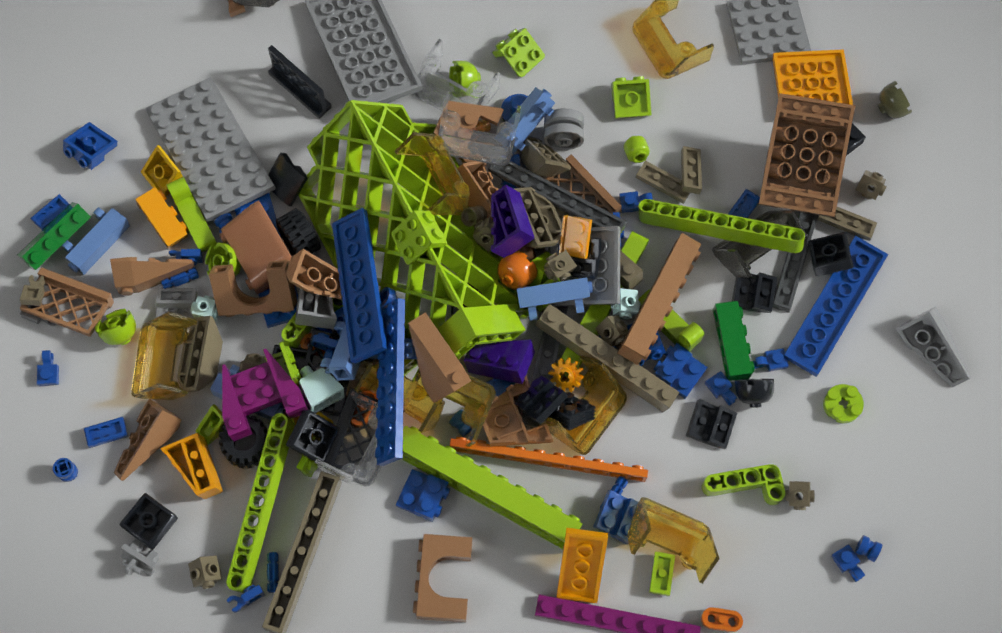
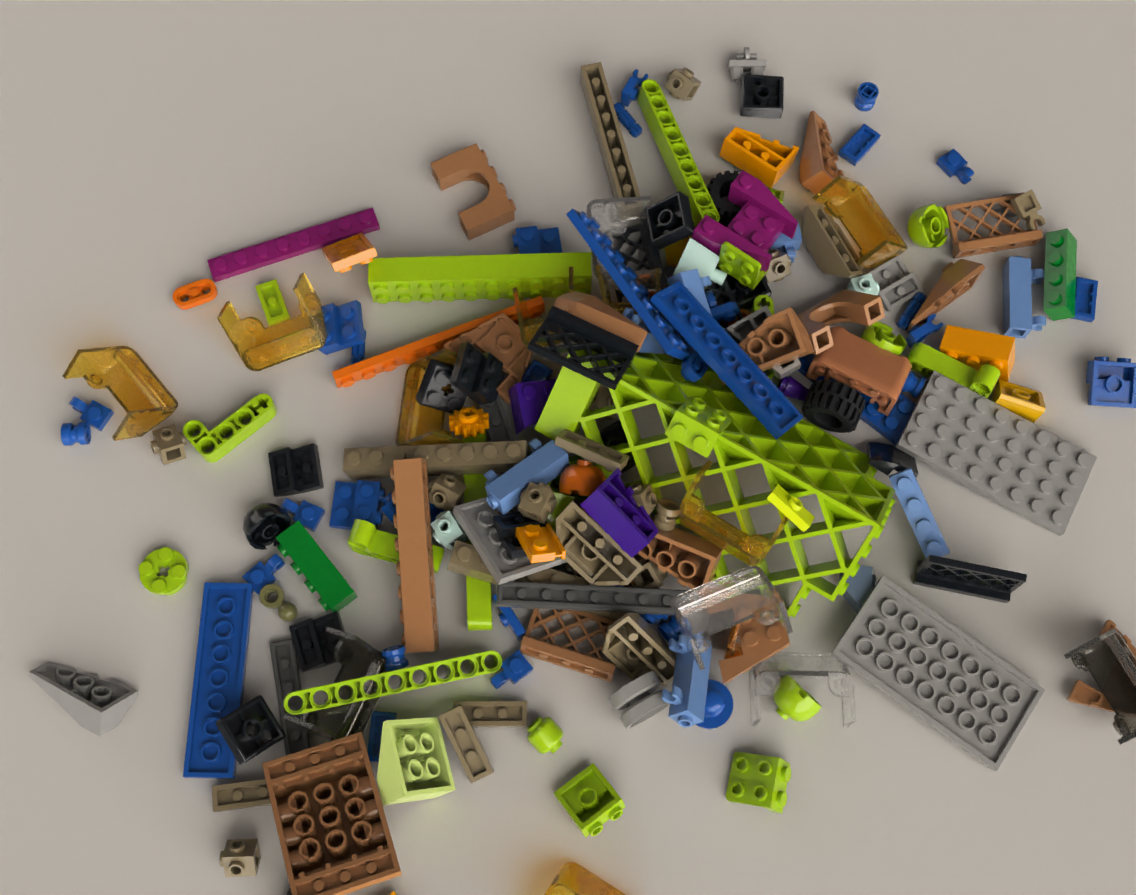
camera: 150 degrees right, 0 degrees up
none -> clear yellow windscreen [63,346,178,441]
none -> olive plate [259,584,298,622]
none -> yellowish green slope [377,717,456,806]
none -> blue wheel [381,645,409,671]
none -> black fence [527,306,639,390]
none -> dark tan plate [554,429,629,472]
none -> neon yellow plate [767,484,815,532]
none -> medium blue plate [889,467,950,558]

